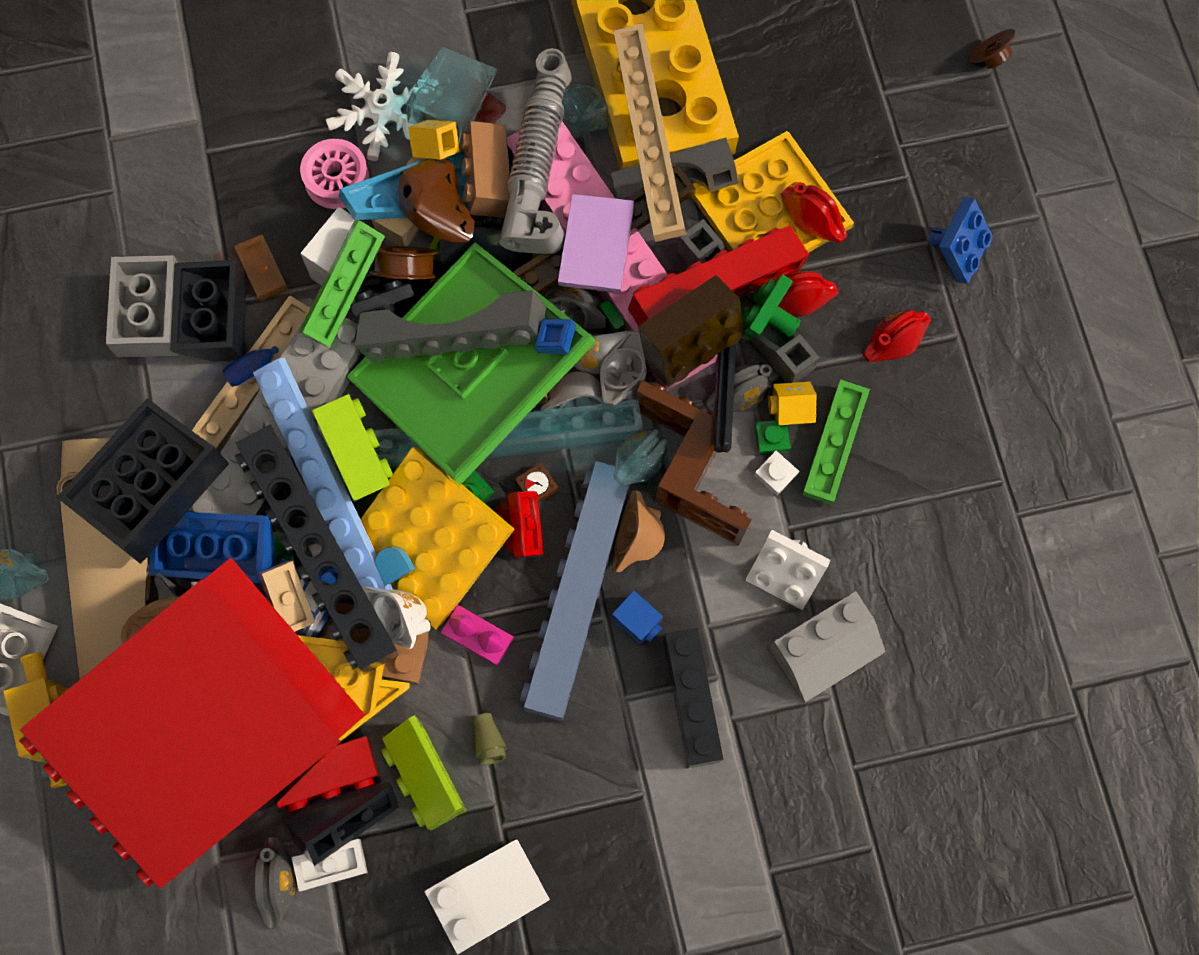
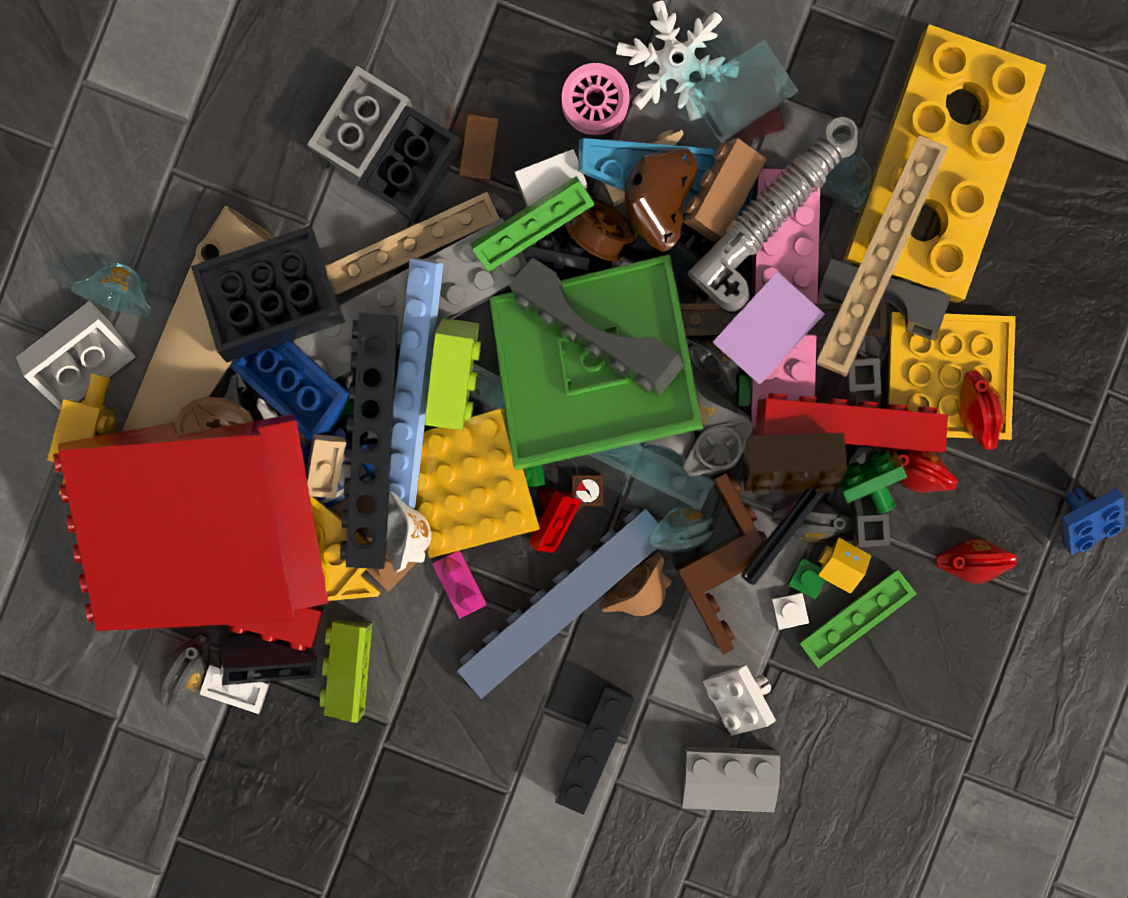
camera: 35 degrees right, 15 degrees up
clear blue piece [222,346,279,387] -> none
dark azure tile [375,546,415,586] -> none
yellow brick [408,120,460,160] -> none
white slope [425,839,550,955] -> none
olive cone [472,713,508,765] -> none
blue tile [534,319,576,354] -> none
blue brick [611,591,663,645] -> none

